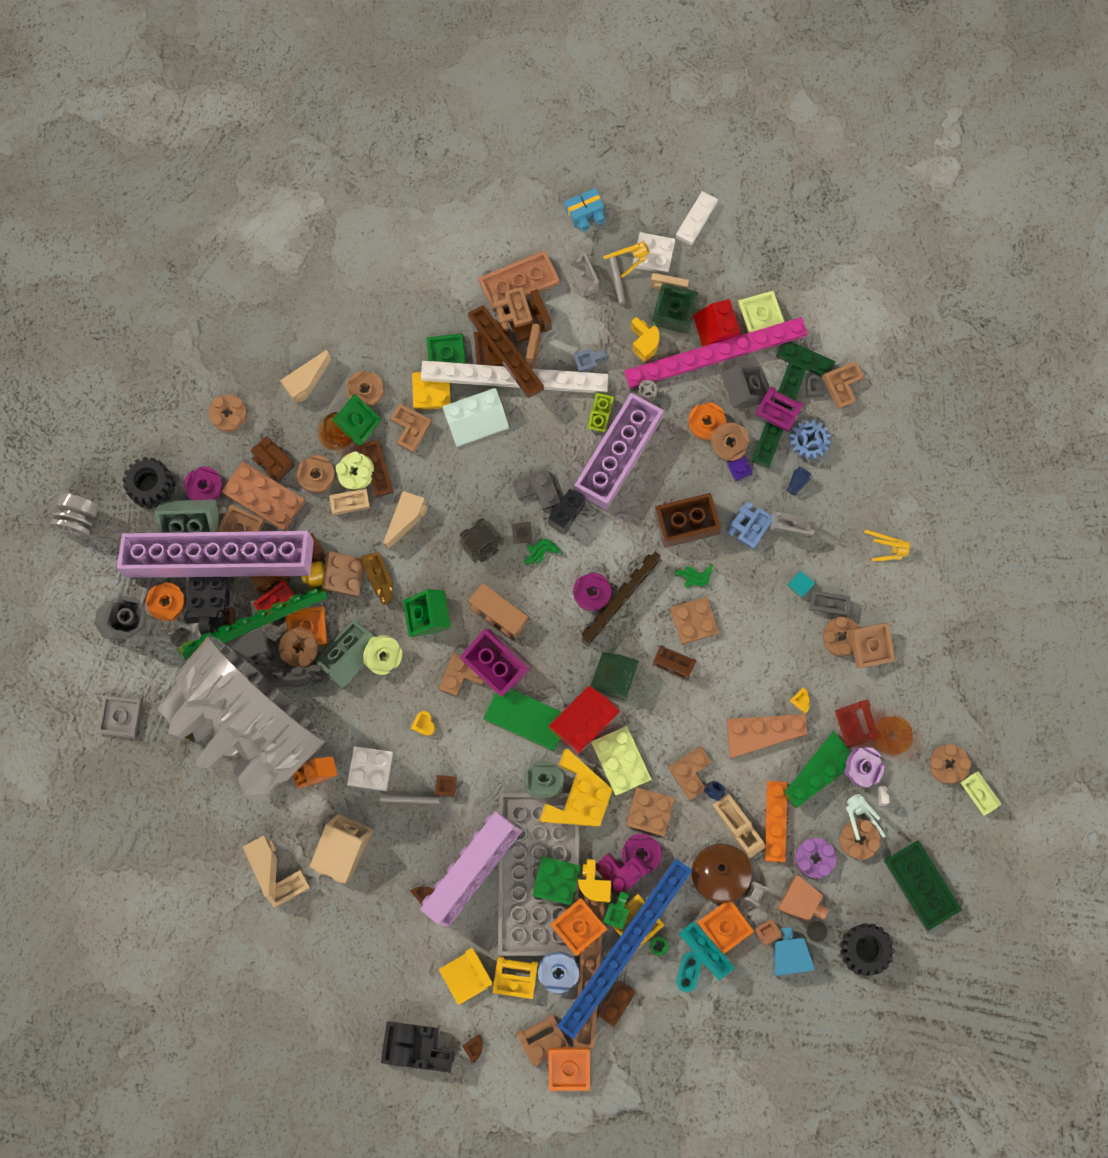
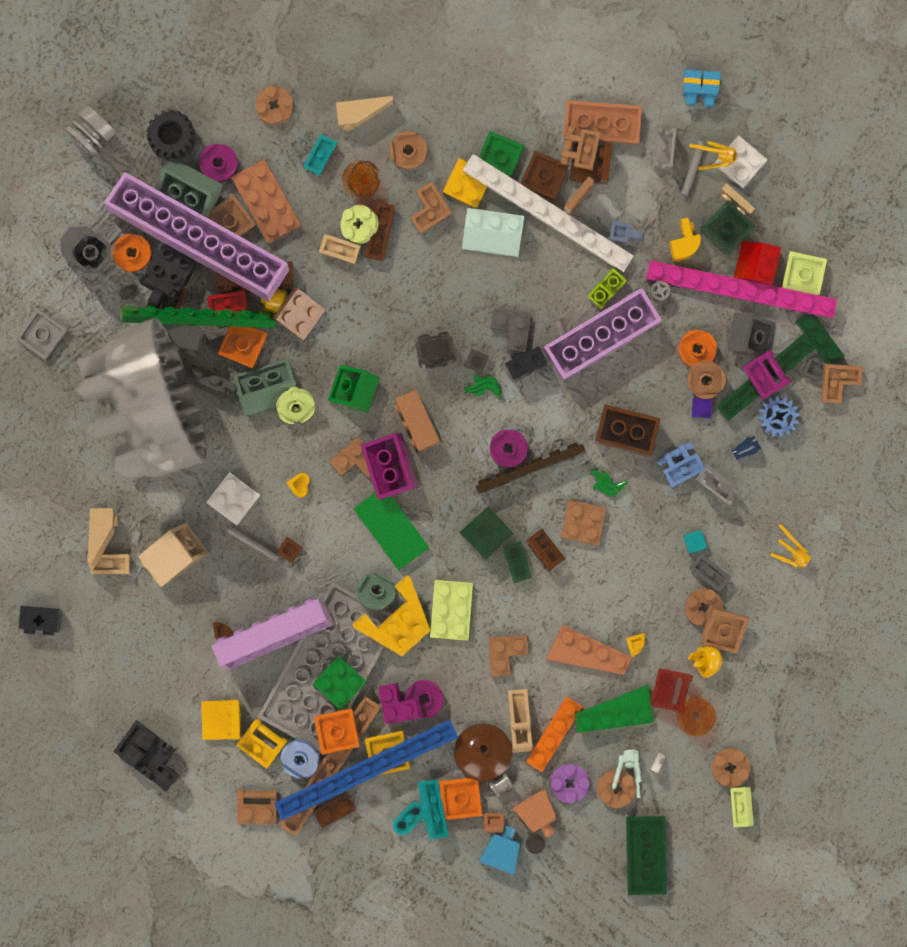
camera: 20 degrees right, 10 degrees up
reddish brown brick [251,436,295,481] -> none
medium nougat plate [279,628,319,667] -> none
orange slope [293,757,338,788] -> none
medium nougat plate [297,455,335,493] -> none
green tile [332,394,382,446] -> none
pearl gold hinge [360,552,394,605] -> none
tan slope [383,491,428,549] -> none
reddish brown tile [462,1034,483,1063] -> none
reddish brown plate [468,305,544,398] -> none
red slope [548,686,620,755] -> none
orange plate [548,1047,590,1091] -> none
yellow brick [578,859,611,903] -> none
green plate [603,891,629,930] -> none
medium nougat plate [626,787,675,837] -> none
green bush [650,937,668,956] -> none
white plate [676,191,718,246] -> none
dark blue plate [704,781,725,801] -> none
black tyre [840,923,895,976] -> none
plate [844,747,884,787] -> none
none -> black brick [18,606,62,636]
none -> teal plate [303,134,338,177]
none -> clear green plate [503,541,532,584]
none -> yellow piece [688,646,723,678]

